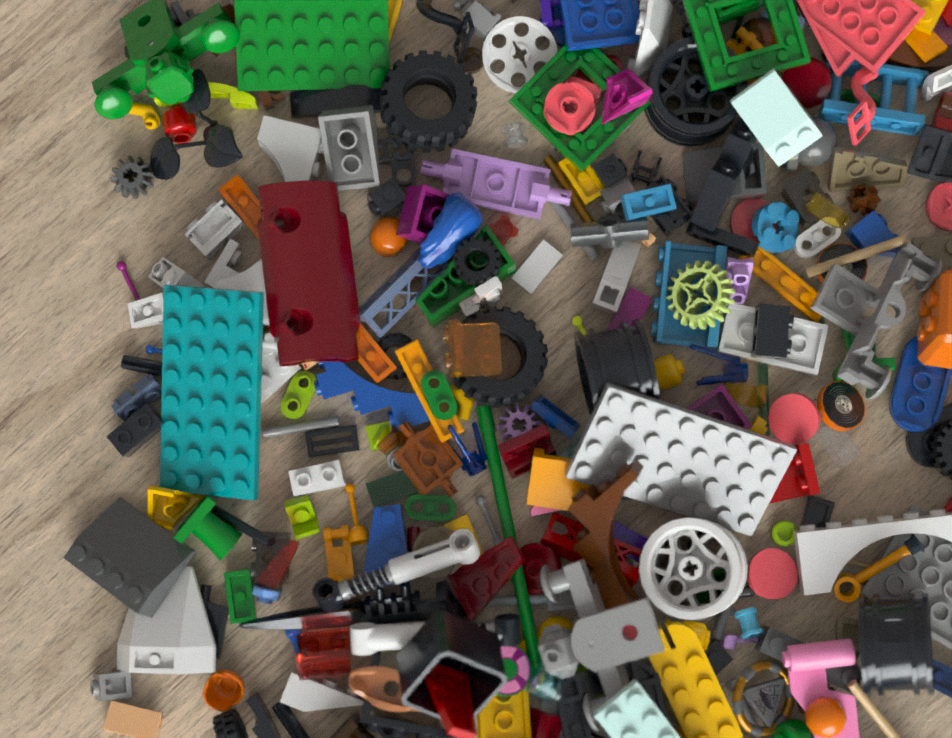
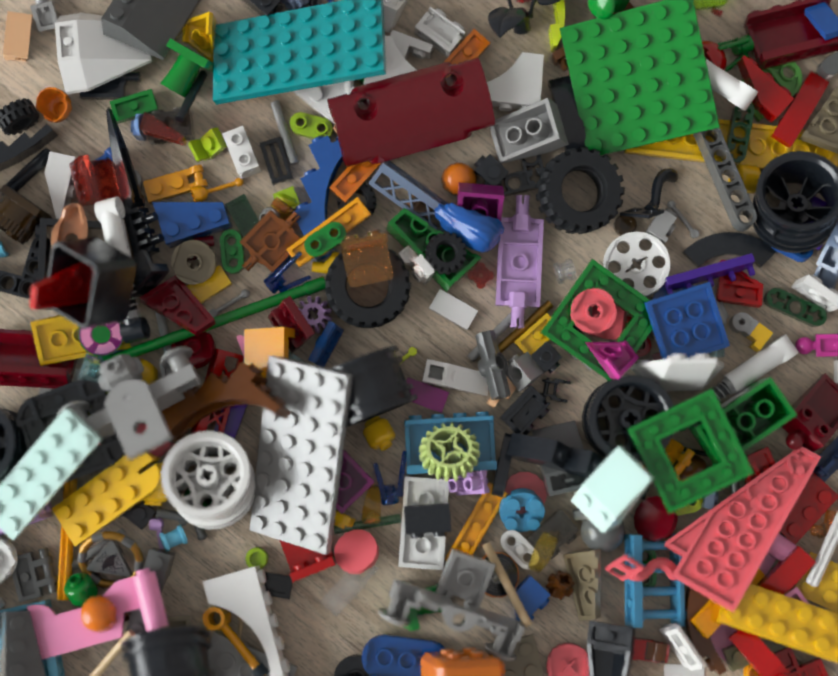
camera: 80 degrees right, 0 degrees up
piece [312,529,480,613] -> none
dark azure plate [620,184,677,221] -> none
coral tile [747,548,798,600] -> none
black tile [817,381,865,432] -> none

